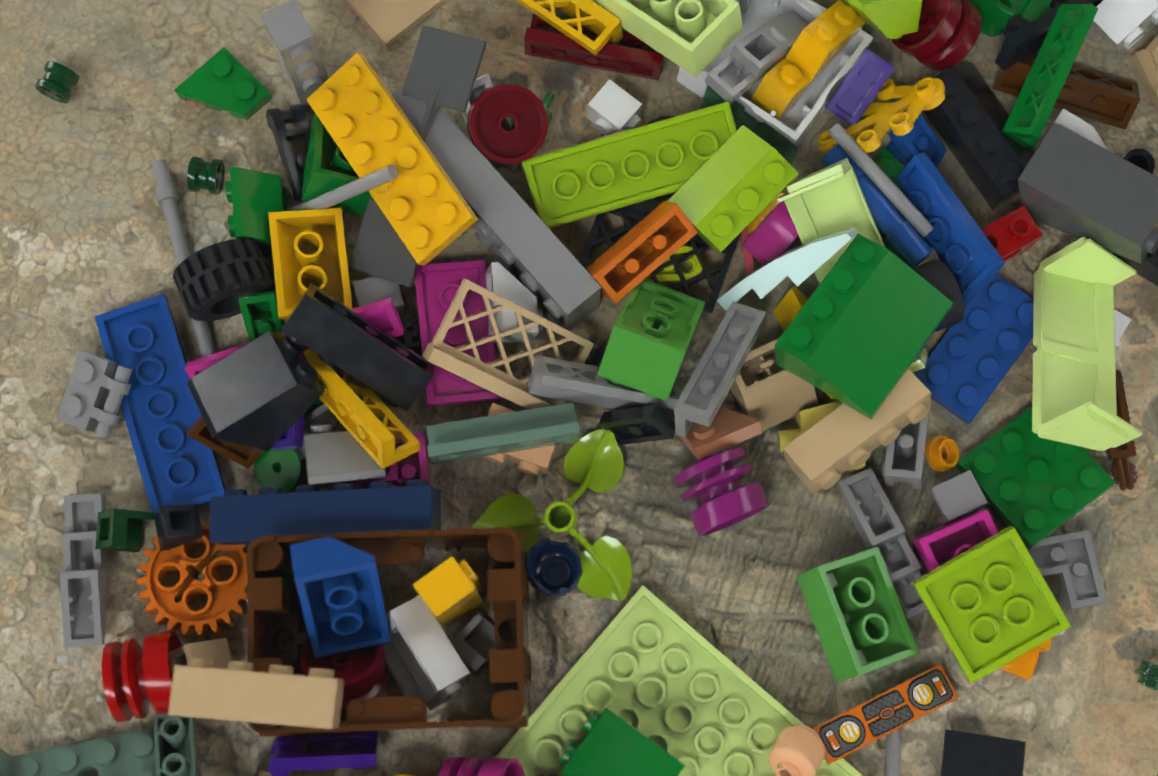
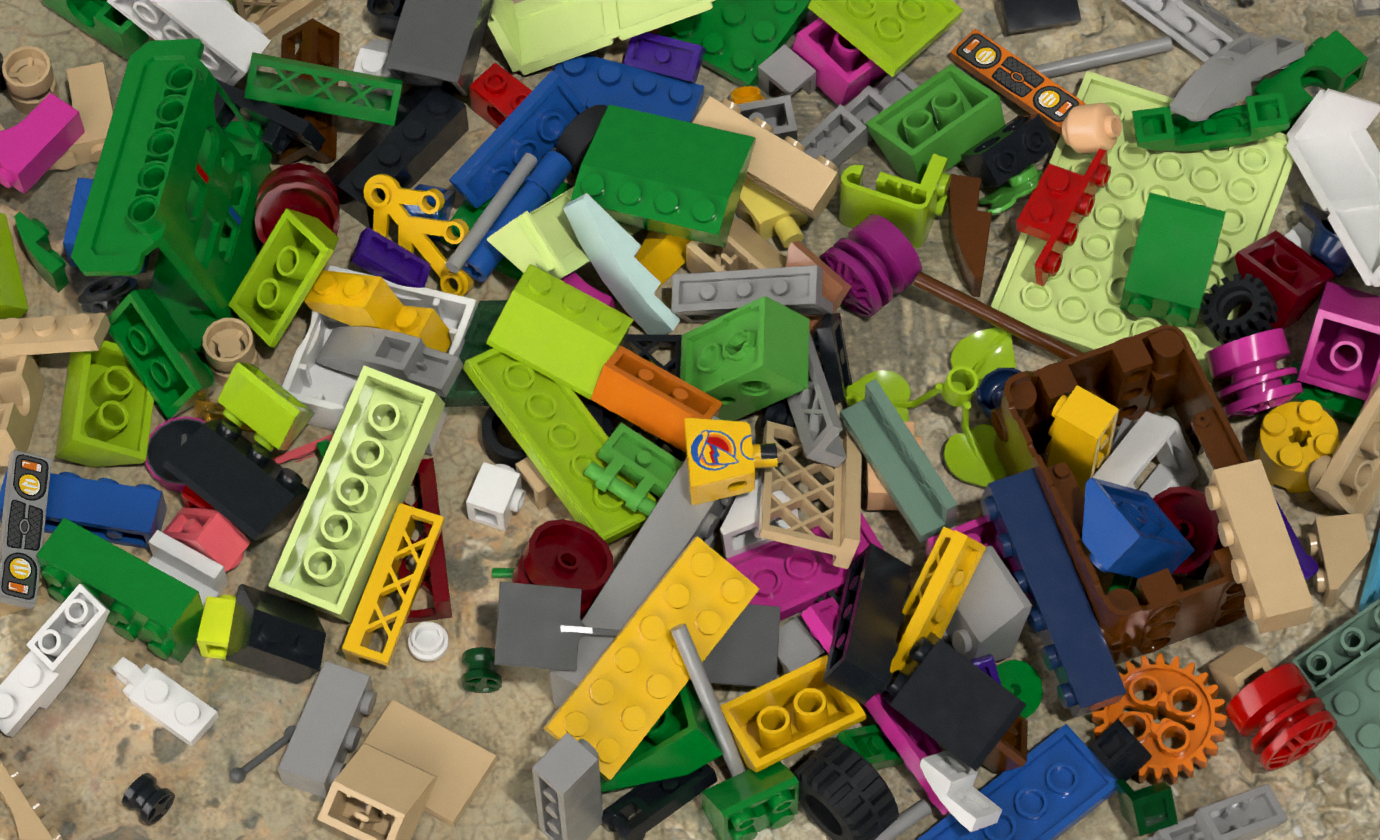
camera: 105 degrees left, 15 degrees down
none -> white plate [408,622,449,662]
none -> bright green plate [584,422,683,517]
none -> dark purple plate [623,32,706,84]
none -> yellow torso [685,418,778,505]
none -> lime piece [839,154,951,248]
none -> reddish brown bar [913,271,1089,360]
none -> white slope [920,750,1002,832]
none -> reddish brown slope [948,174,992,297]
none -> black brick [960,114,1056,188]
none -> bright green plate [978,164,1043,215]
none -> red bracket [1016,148,1111,286]

